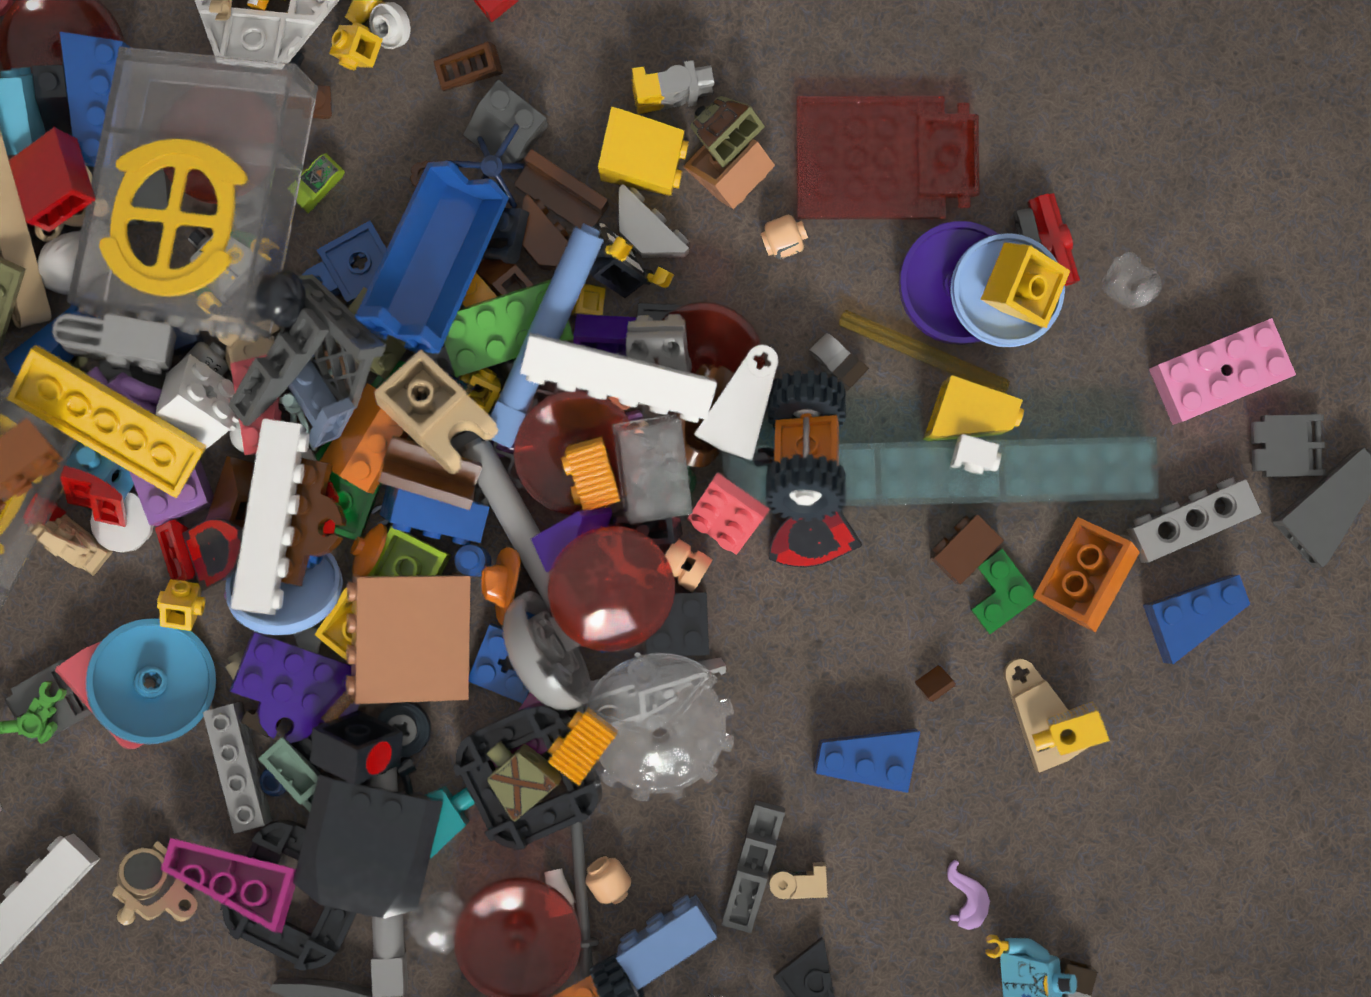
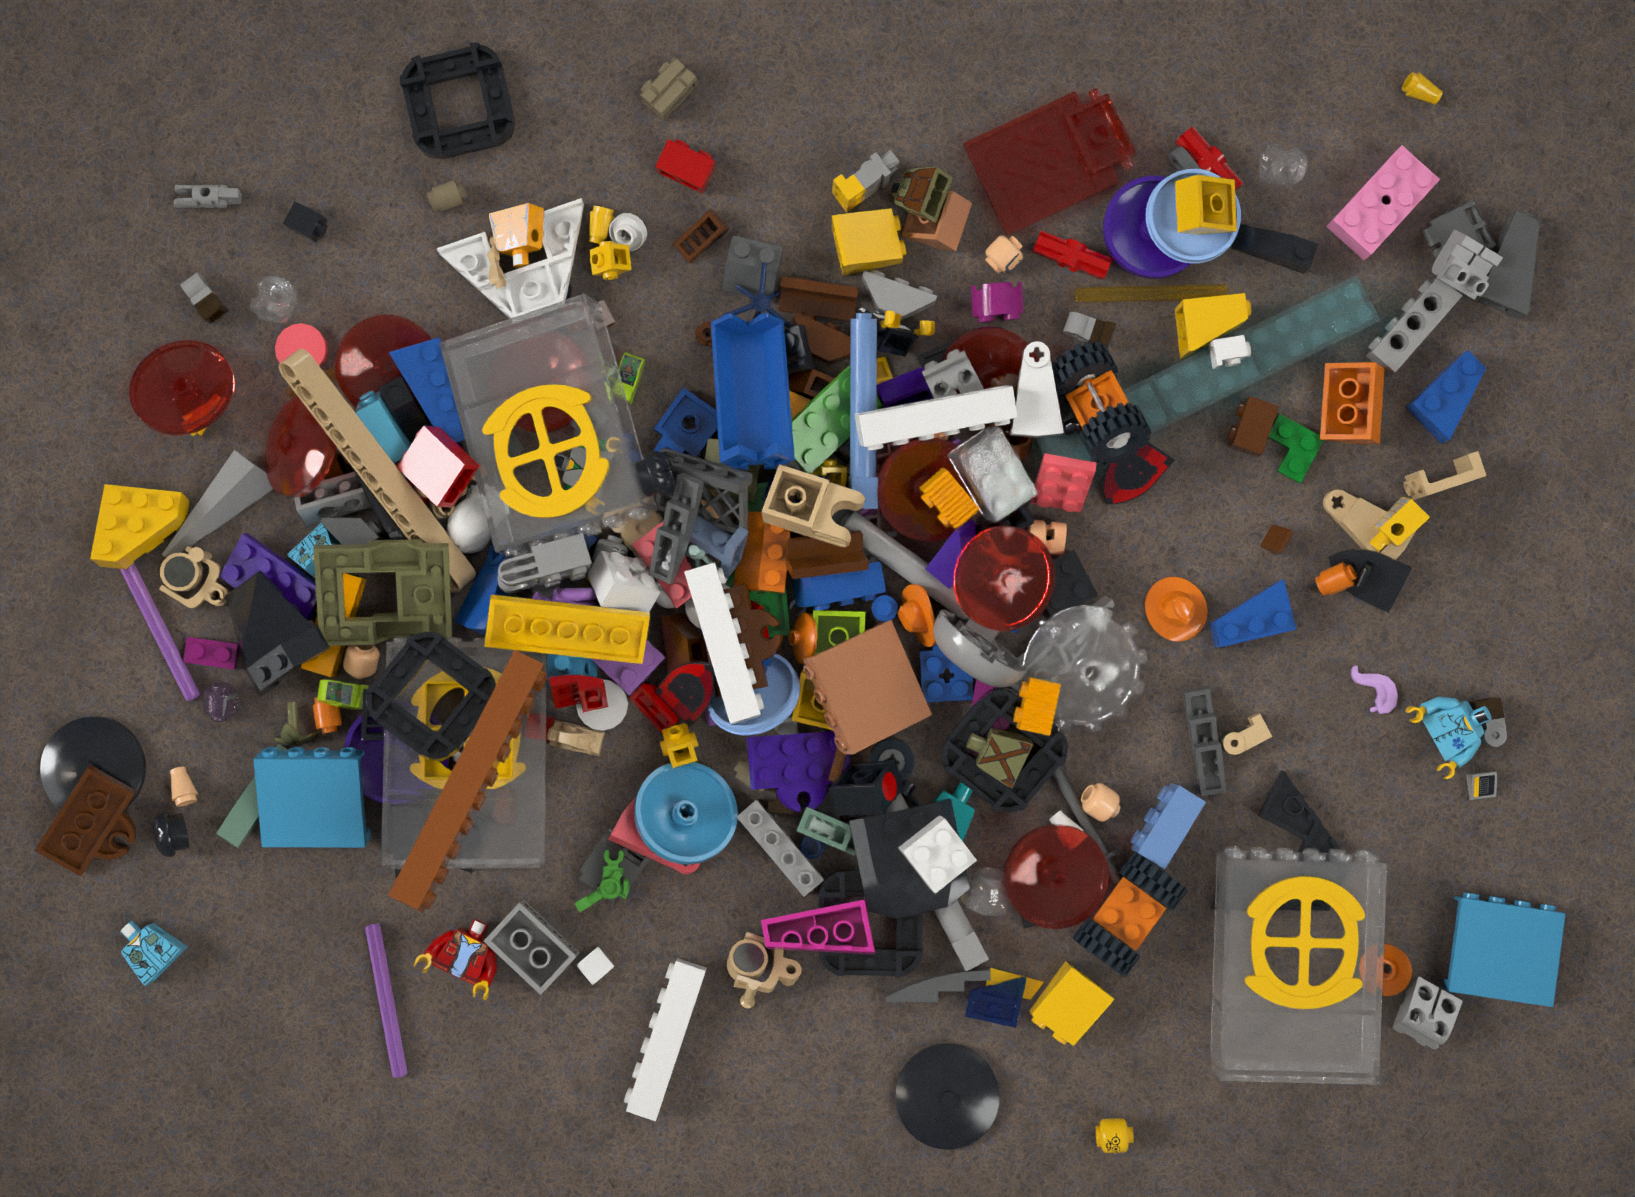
camera: 20 degrees left, 0 degrees up
none -> white brick [898,815,977,893]
none -> magenta brick [970,282,1024,323]
none -> red piece [1032,231,1112,280]
none -> orange hat [1145,577,1208,642]
none -> black slope [1231,224,1318,274]
none -> orange brick [1315,562,1357,596]
none -> black shield [1329,549,1412,613]
none -> yellow cone [1402,72,1443,105]
none -> tan panel [1404,451,1487,500]
none -> light grey hips [1432,229,1503,300]

